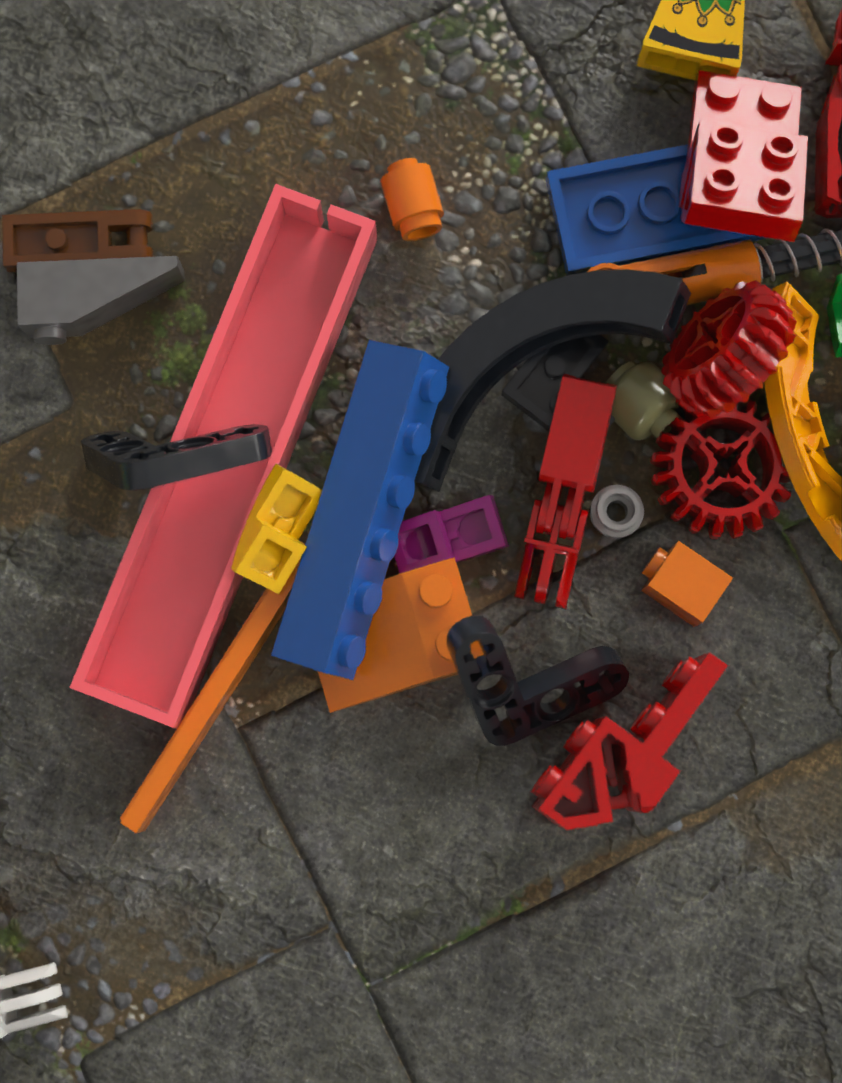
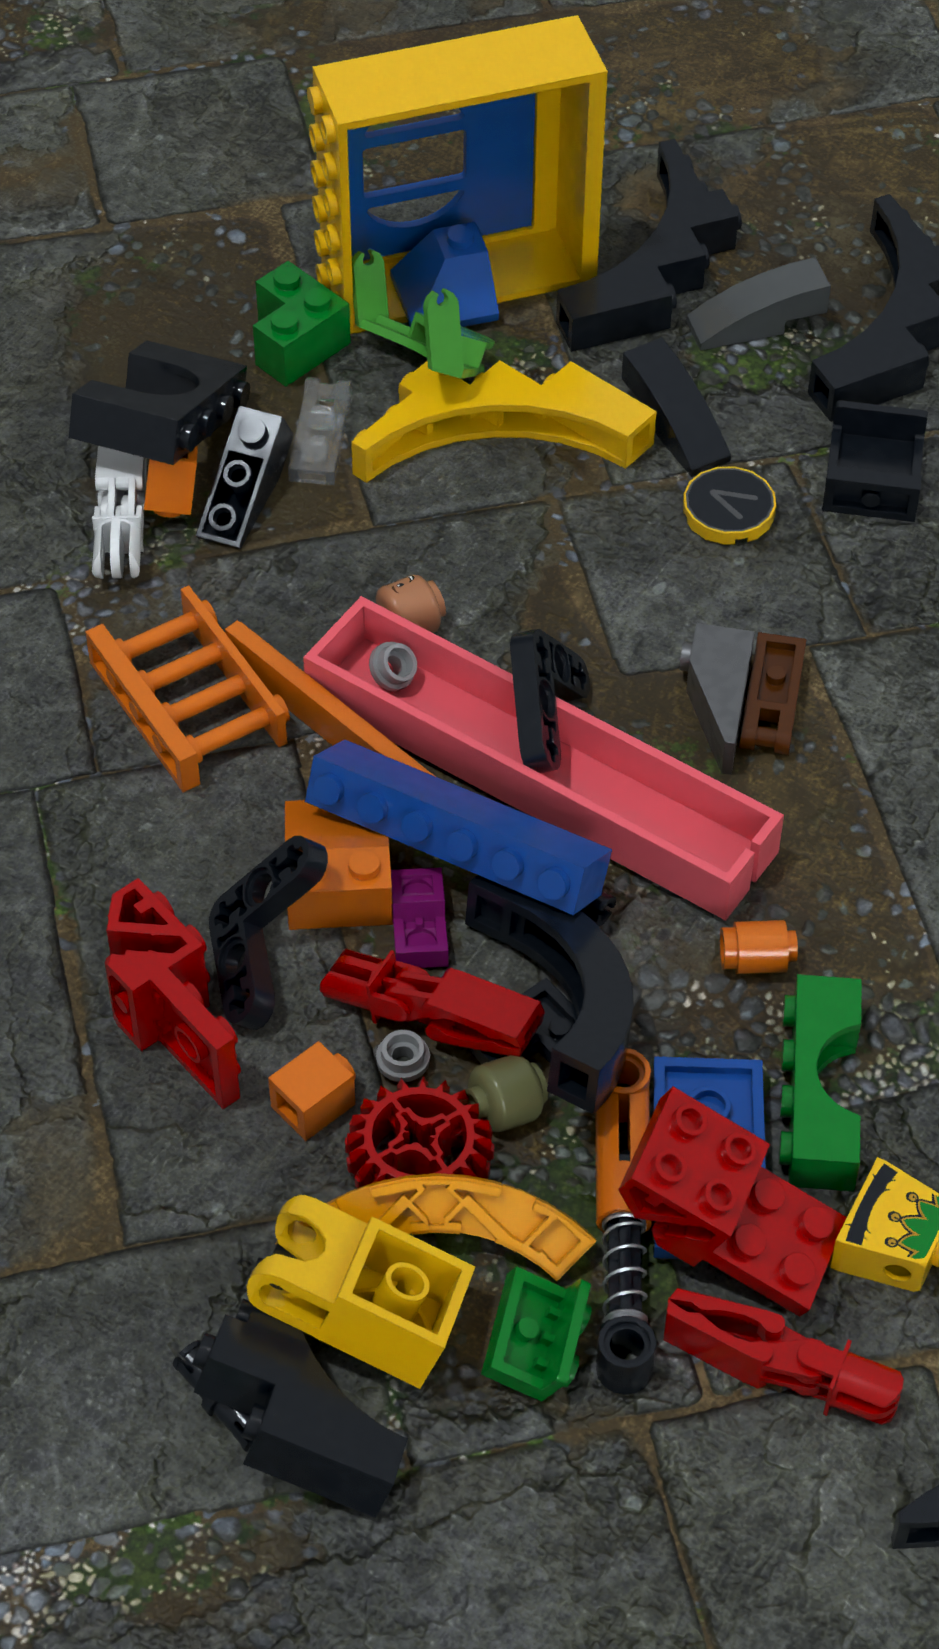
camera: 105 degrees right, 30 degrees down
yellow slope [231,463,322,594] -> none
red gear [661,280,797,419] -> none
none -> orange fence [85,585,290,793]
none -> light grey plate [369,642,417,691]
none -> nougat head [376,575,446,633]
none -> green arch [778,974,862,1192]

